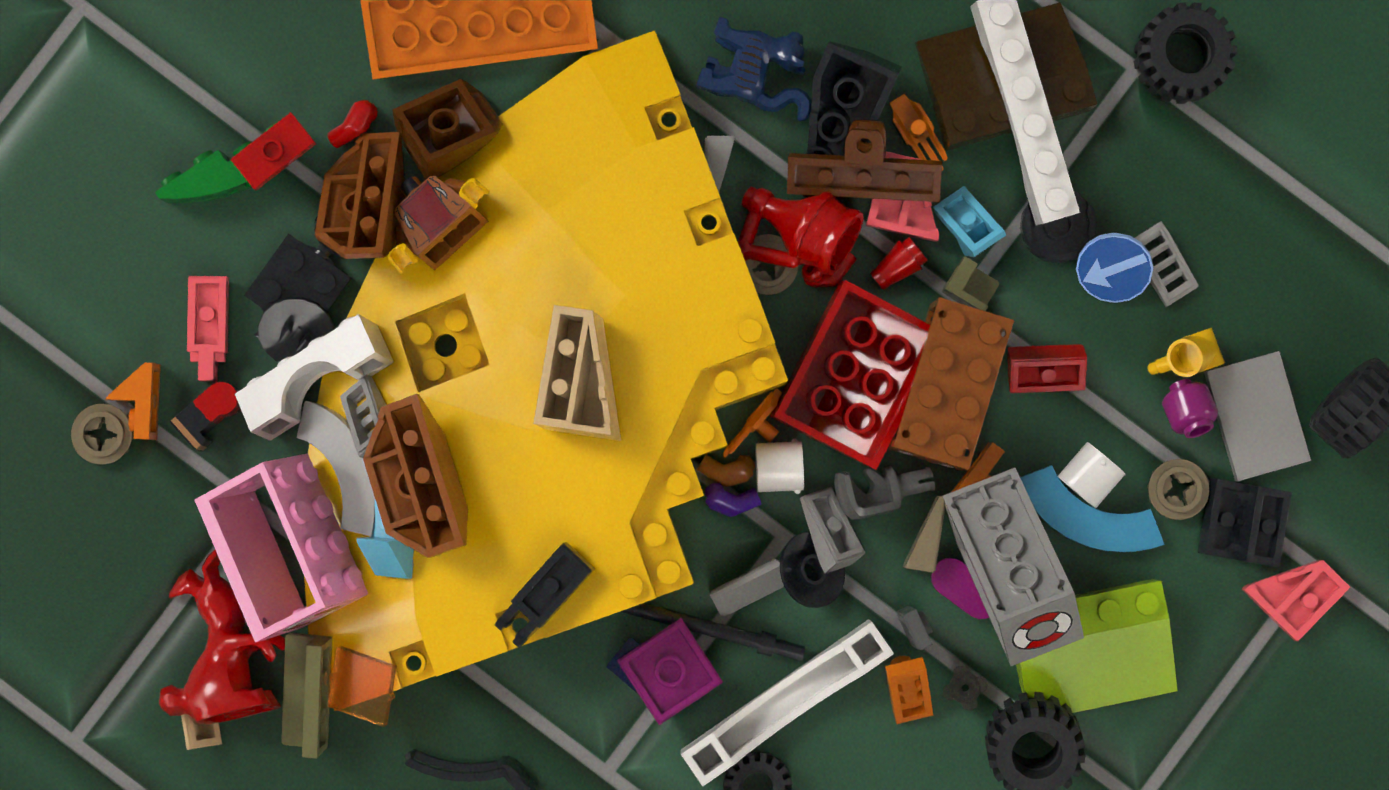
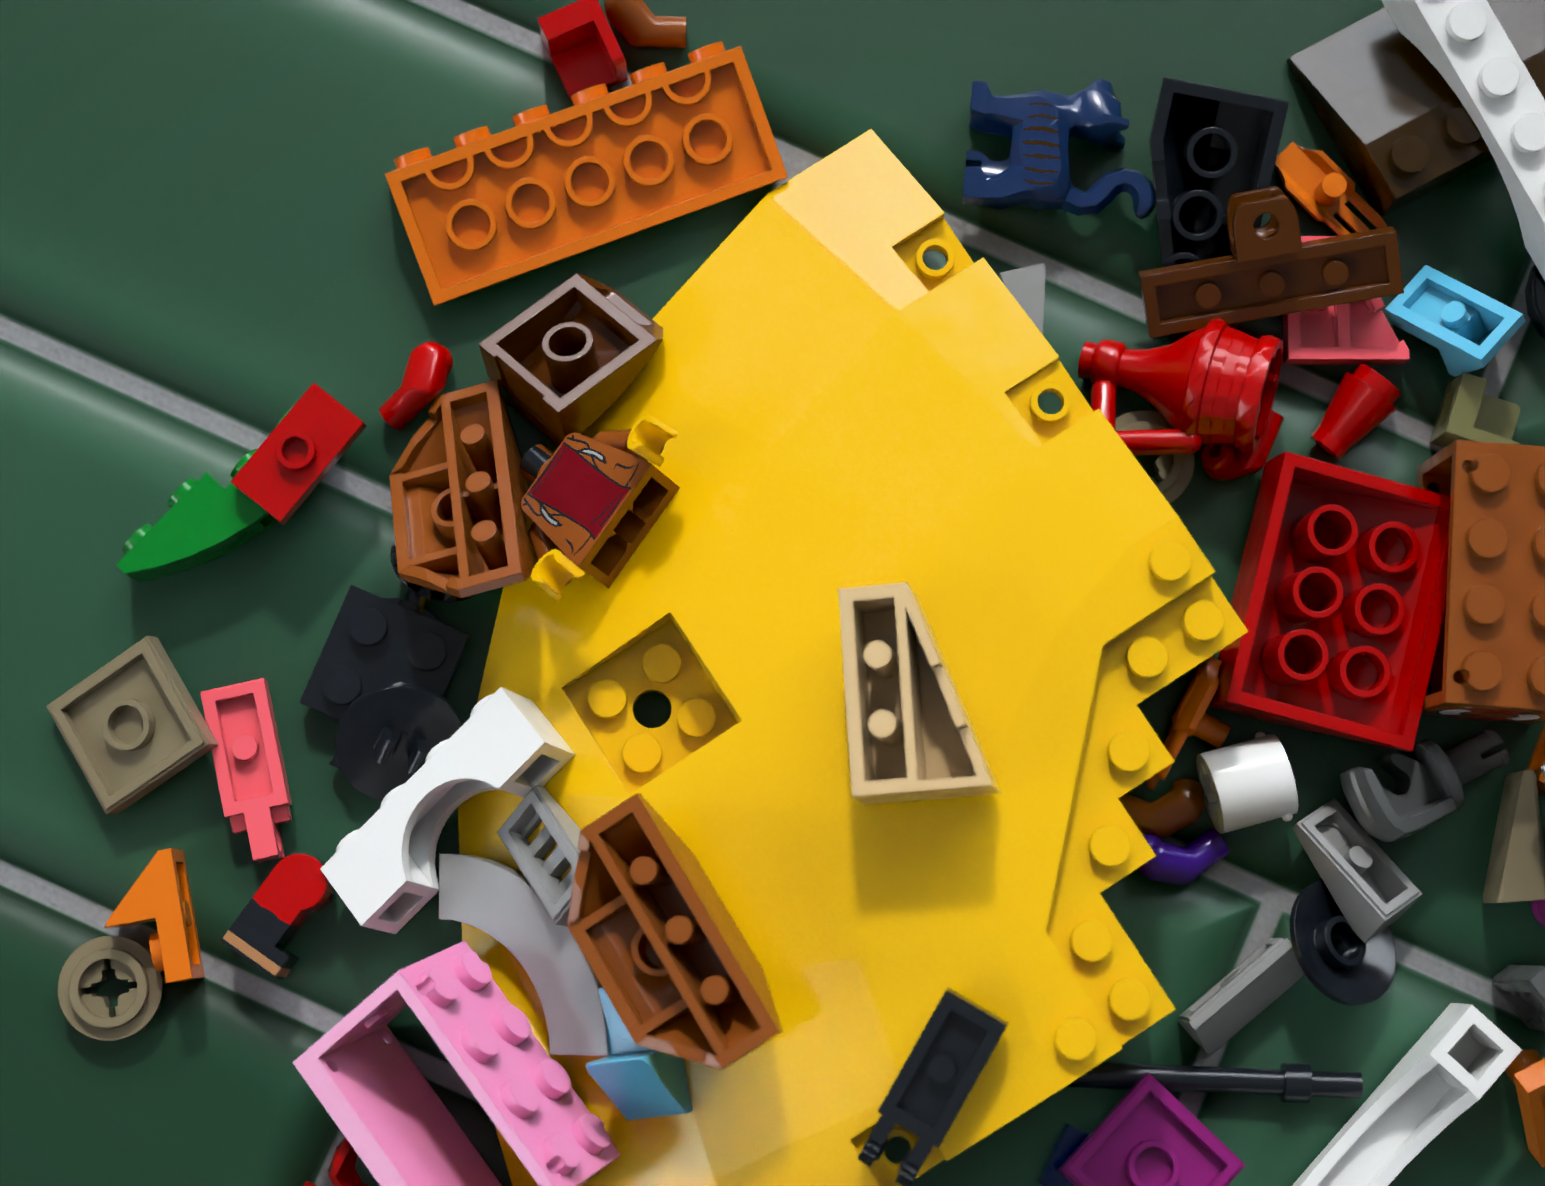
camera: 15 degrees left, 5 degrees down
none -> dark tan tile [46,635,219,815]

